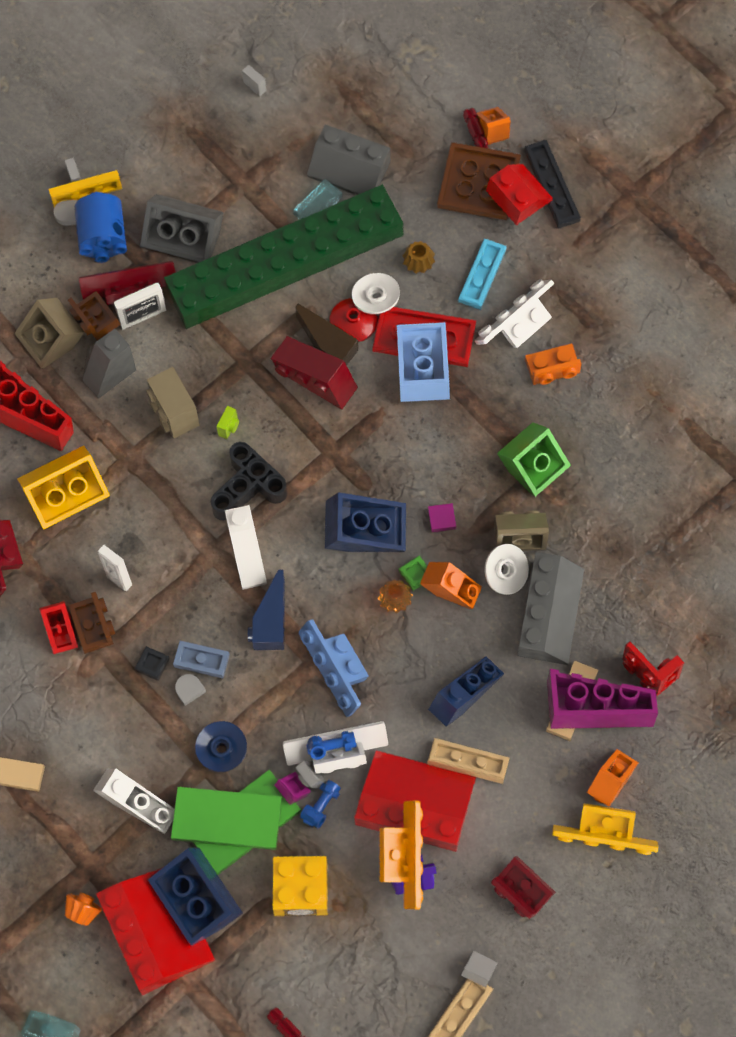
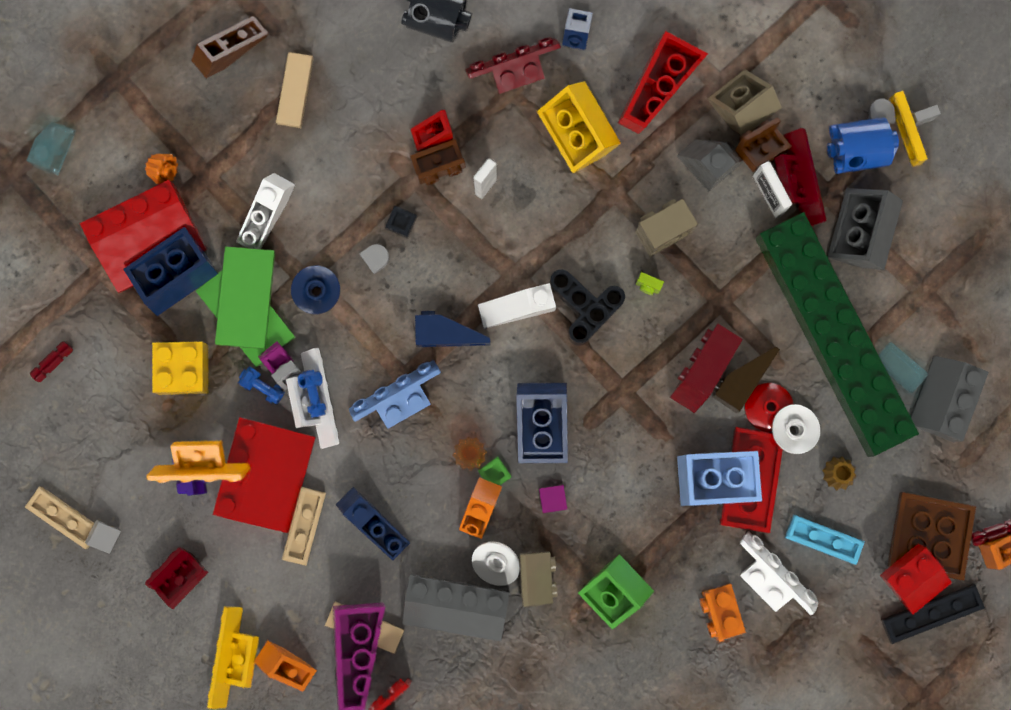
camera: 85 degrees right, 15 degrees up
sand blue plate [173,641,230,678] -> none

